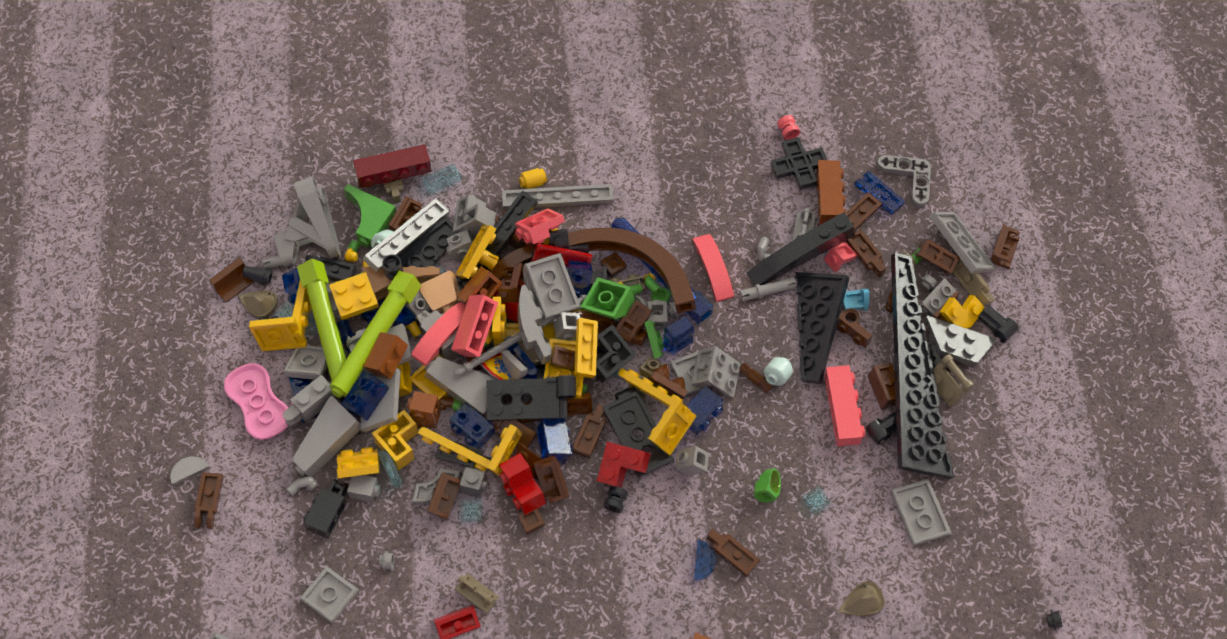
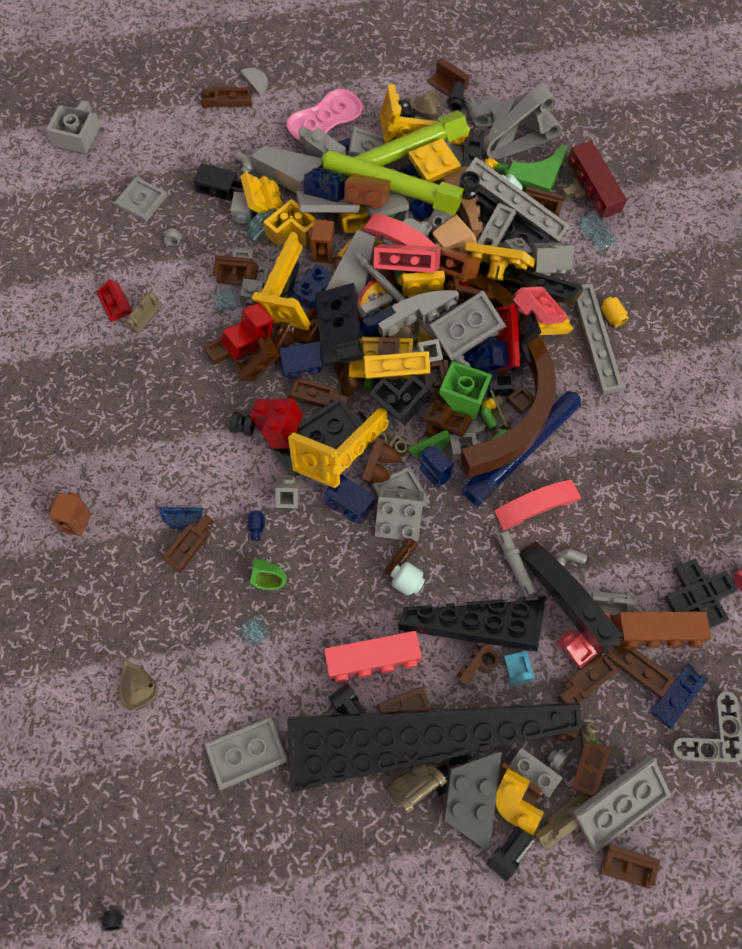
camera: 85 degrees right, 5 degrees up
none -> clear blue cylinder [247,510,265,541]
none -> light grey plate [477,203,516,247]

